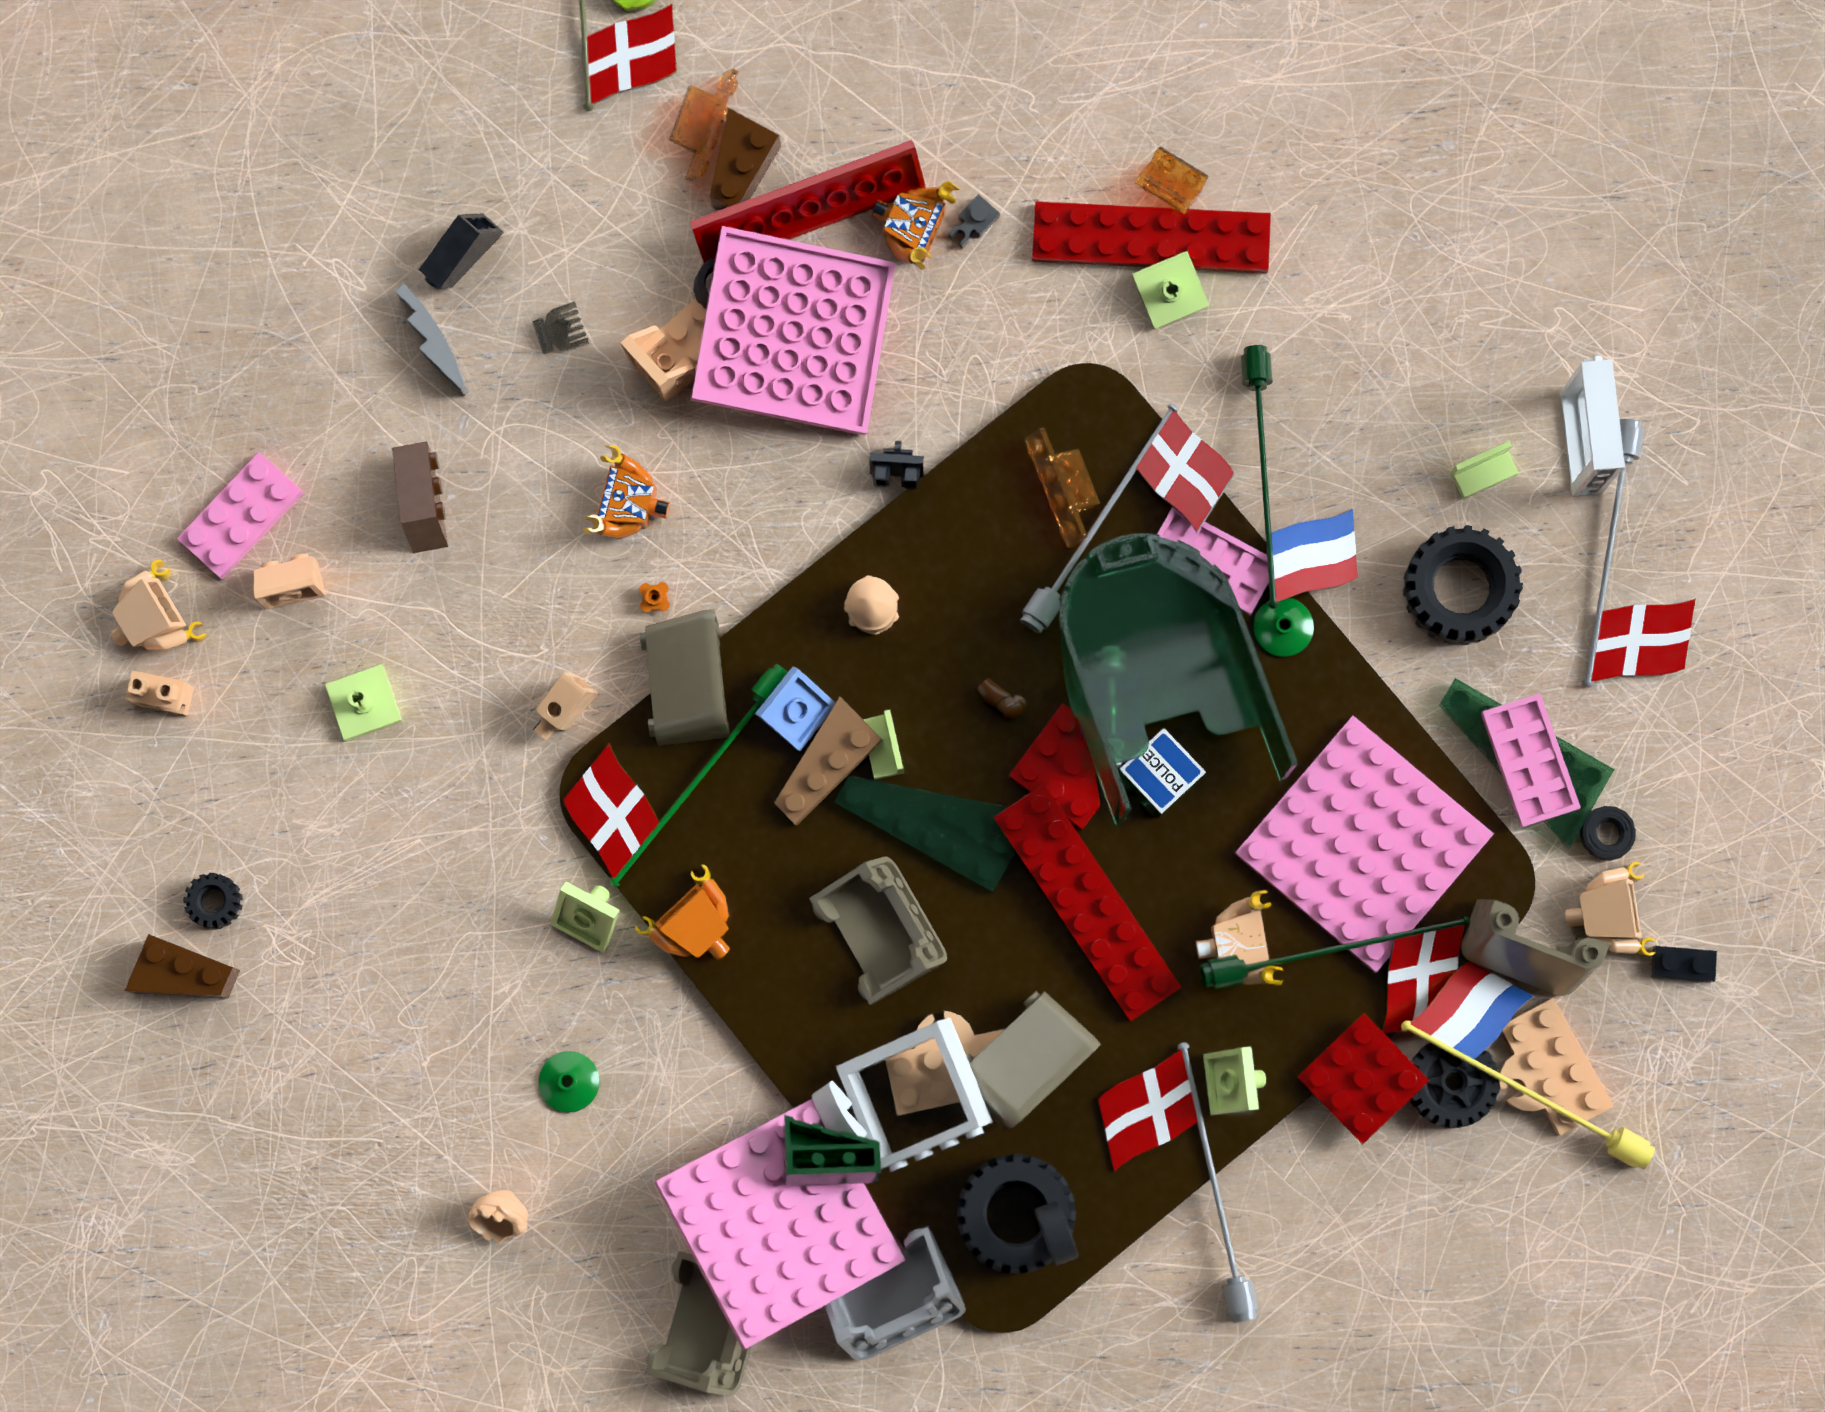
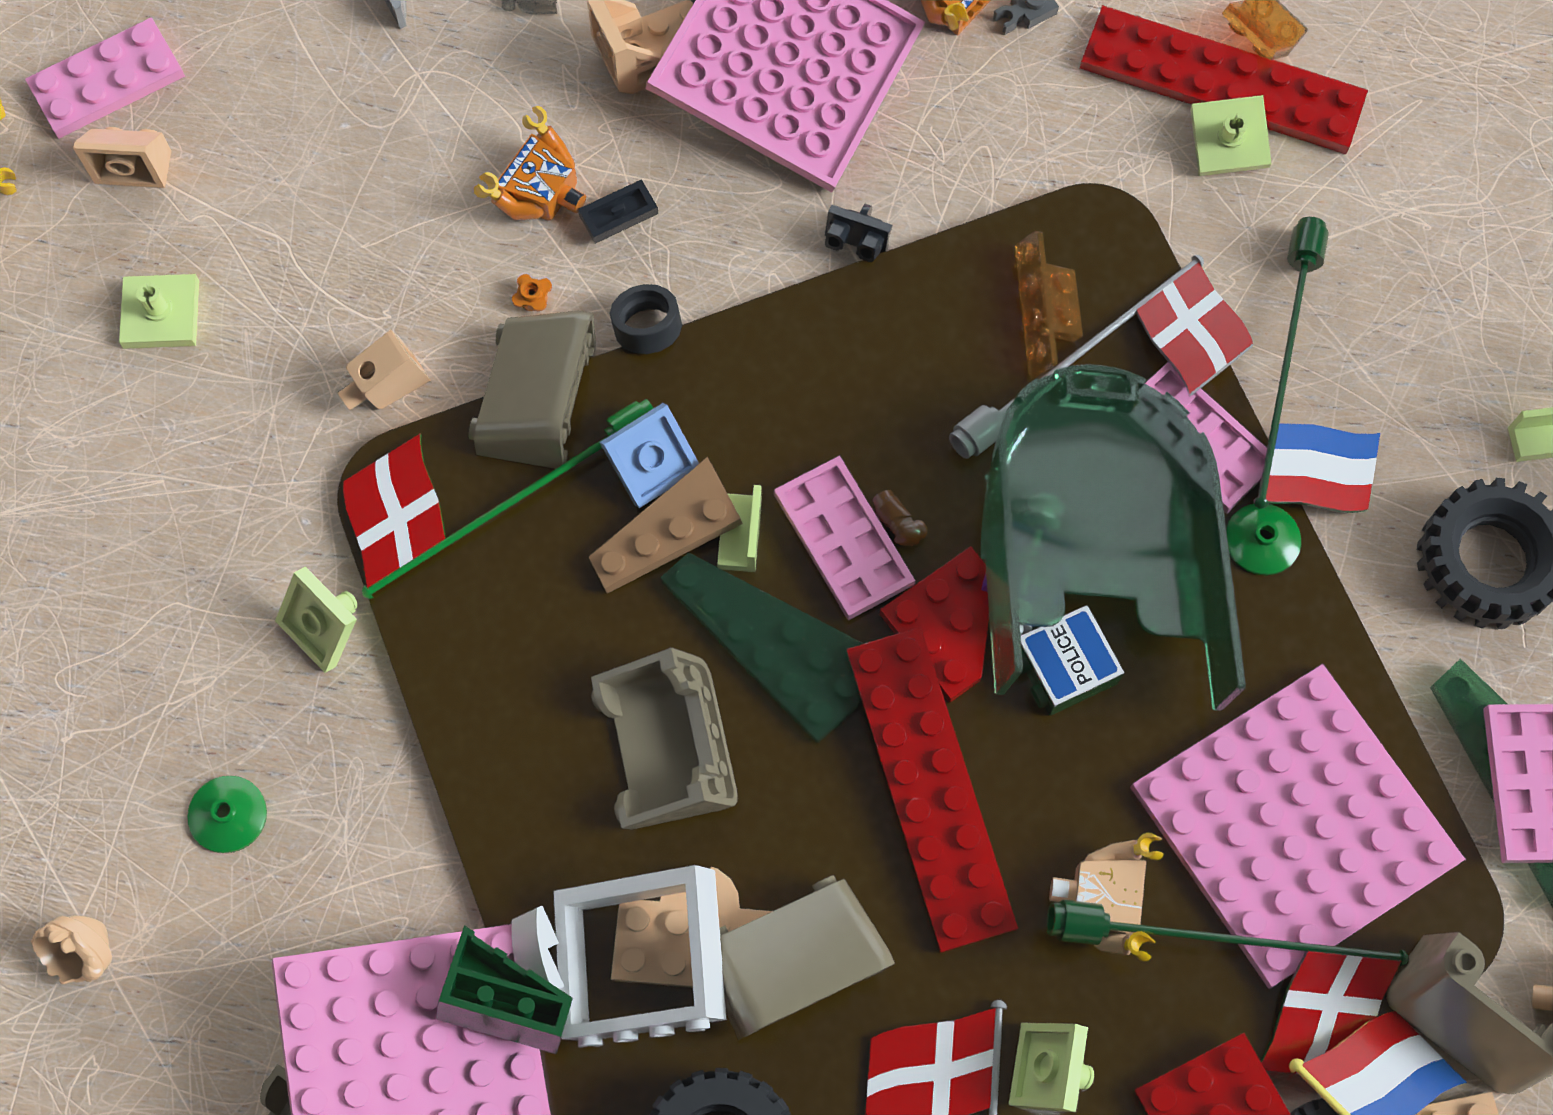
camera: 10 degrees right, 10 degrees down
reddish brown wedge [392,441,448,553] -> none
orange torso [635,864,730,960] -> none
light nougat hair [844,576,899,635] -> none
none -> black plate [578,179,659,244]
none -> black tyre [609,284,682,354]
none -> bright pink plate [774,456,915,620]

